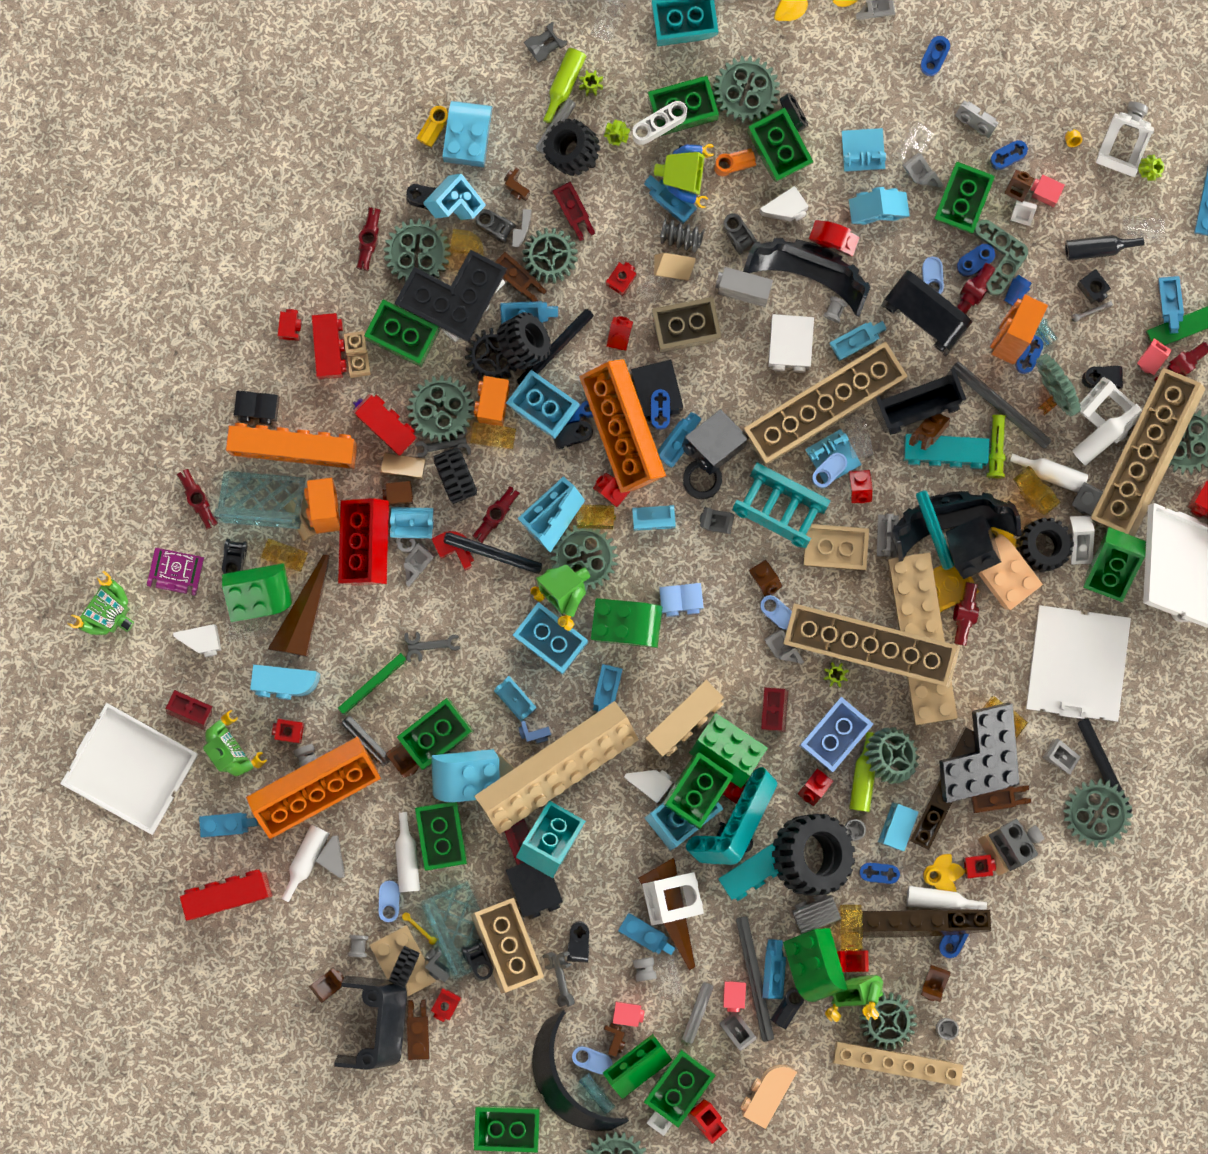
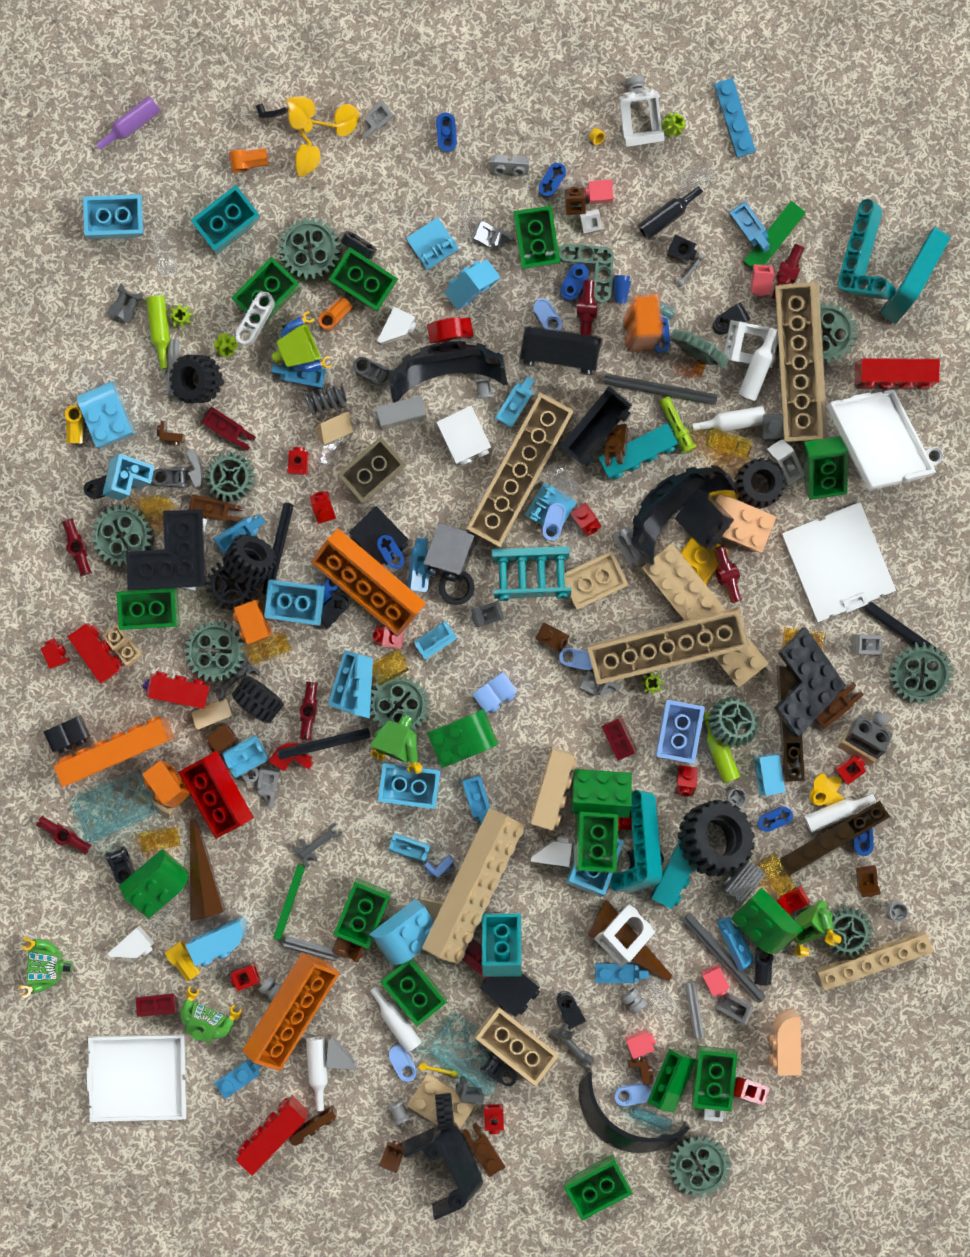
camera: 30 degrees left, 5 degrees up
magenta piece [147,547,204,596] -> none
teal axle [916,490,954,570] -> none
none -> yellow piece [165,941,201,982]
none -> reddish brown hinge [289,1105,337,1146]

